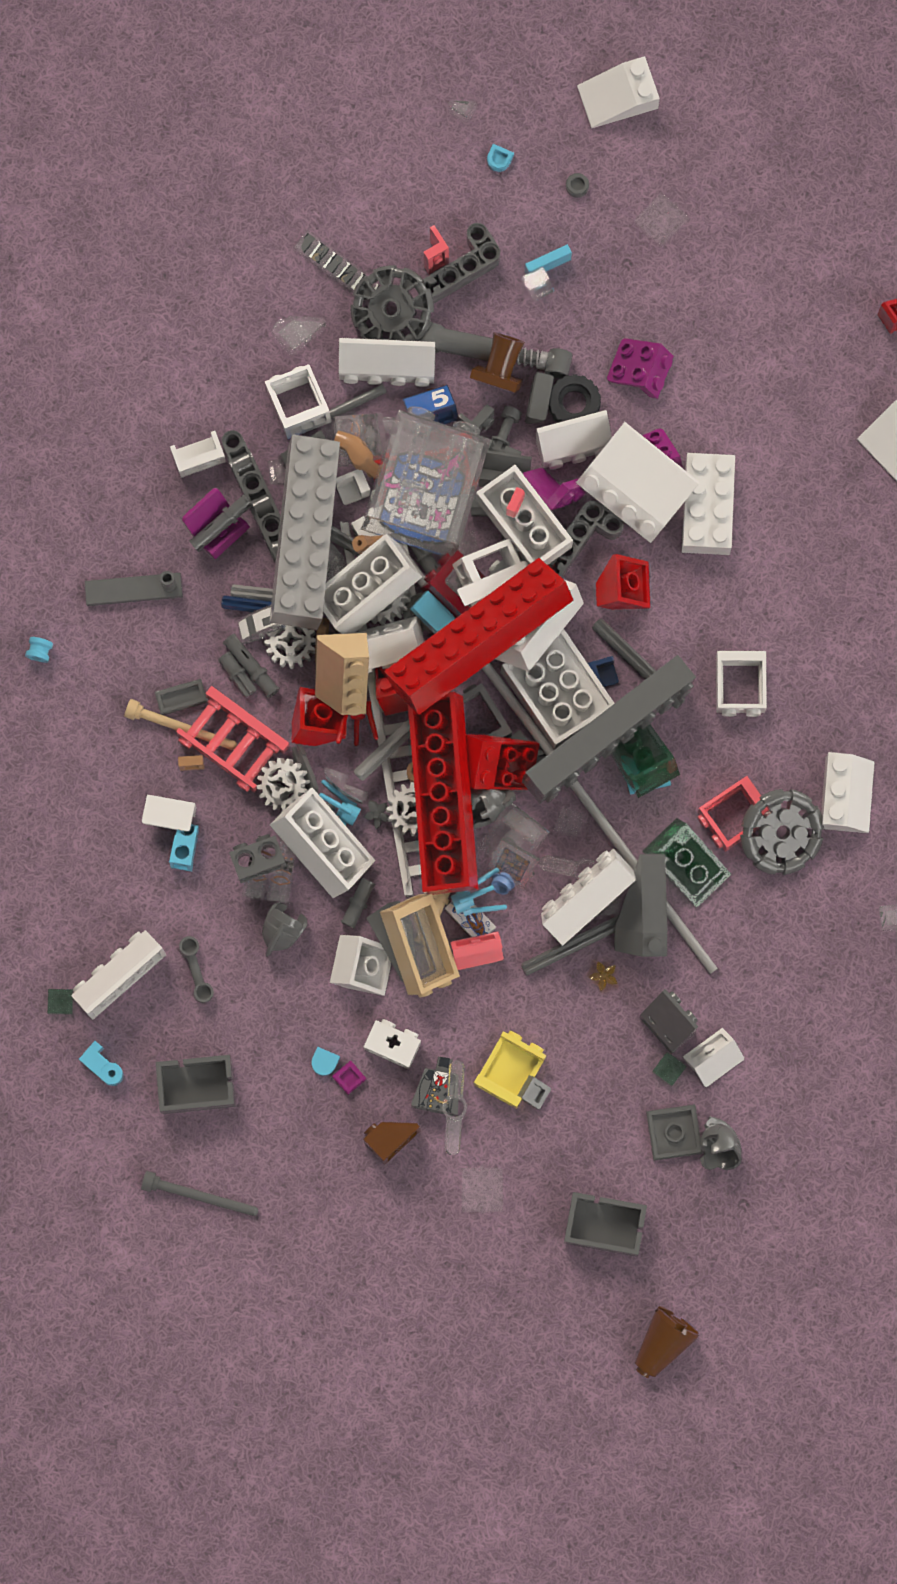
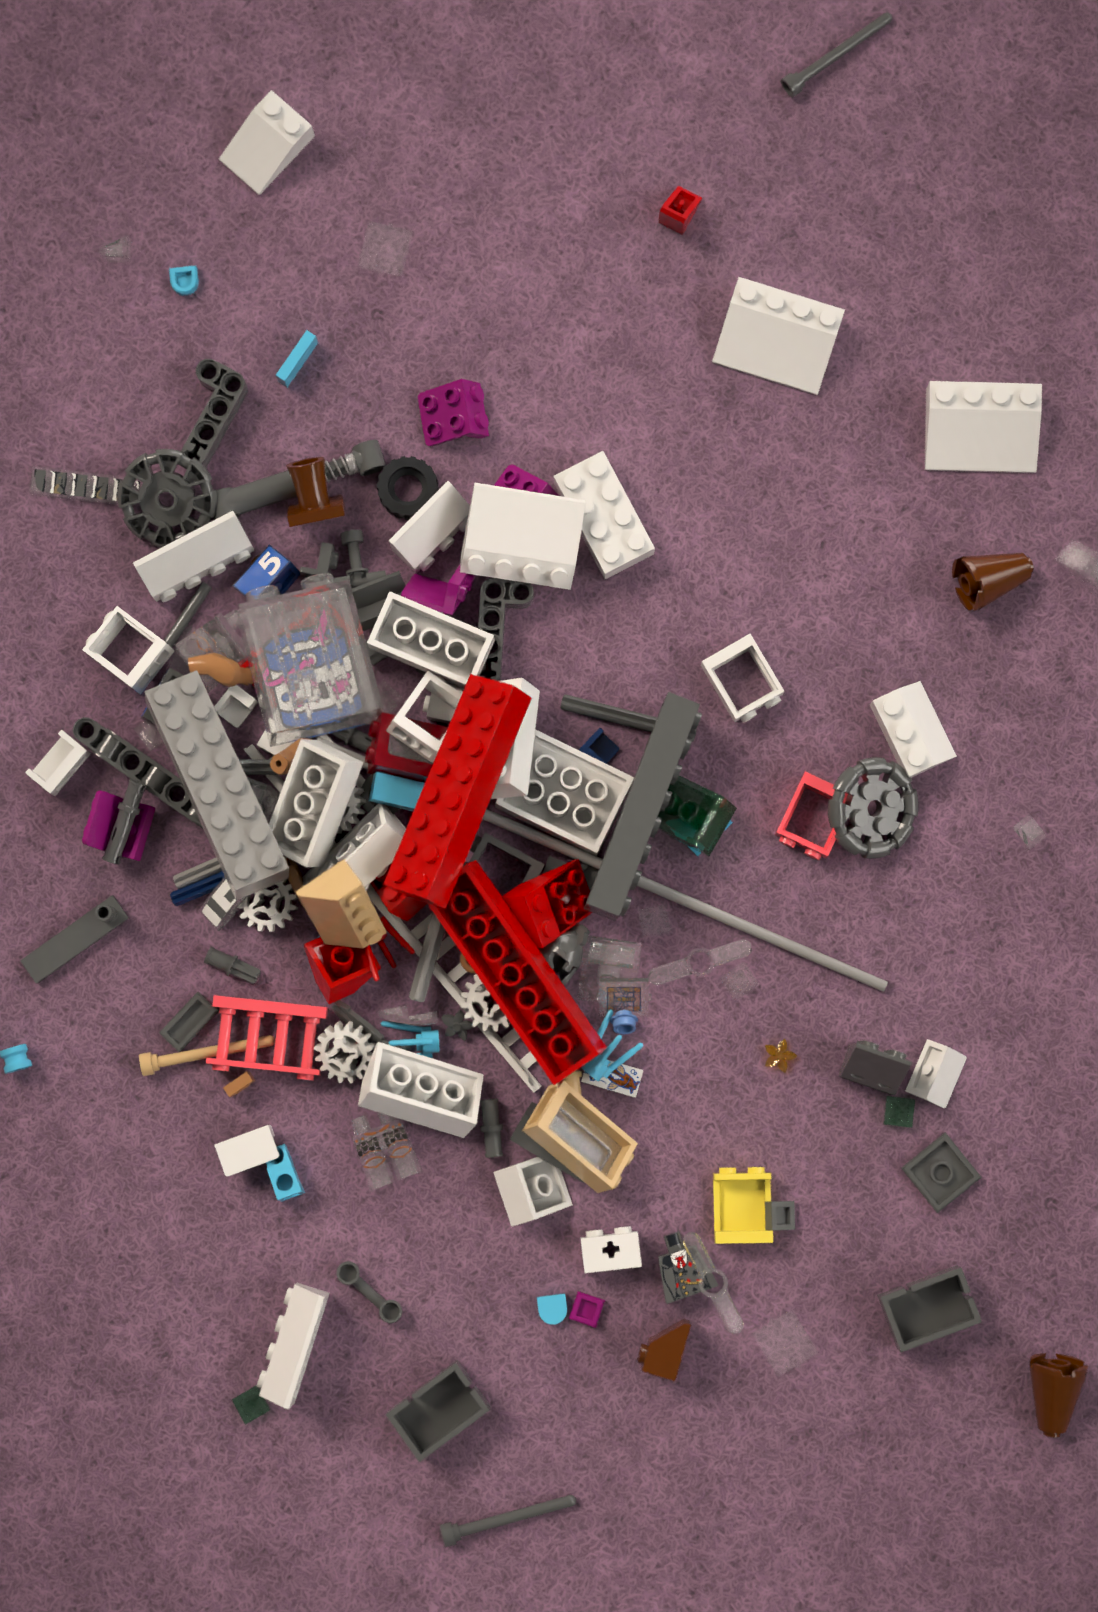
camera: 25 degrees left, 5 degrees up
medium azure leg [79,1041,124,1086] -> none
dark grey pin [223,634,280,698] -> none
dark grey brick [229,834,287,883] -> none
dark grey helmet [262,903,307,957] -> none
clear slope [272,316,327,358] -> none
coral panel [424,225,449,275] -> none
coral panel [450,932,504,970] -> none
white sticker [457,560,529,606] -> none
coral tile [506,487,525,518] -> none
dark grey axle [521,915,619,975] -> none
clear slope [523,266,555,301] -> none
dark grey slope [525,372,554,424] -> none
white brick [541,848,636,946] -> none
dark grey tile [566,173,589,198] -> none
red slope [596,554,650,610] -> none
dark grey wedge [614,854,667,957] -> none
clear green slope [642,818,731,908] -> none
dark grey helmet [700,1116,742,1170] -> none

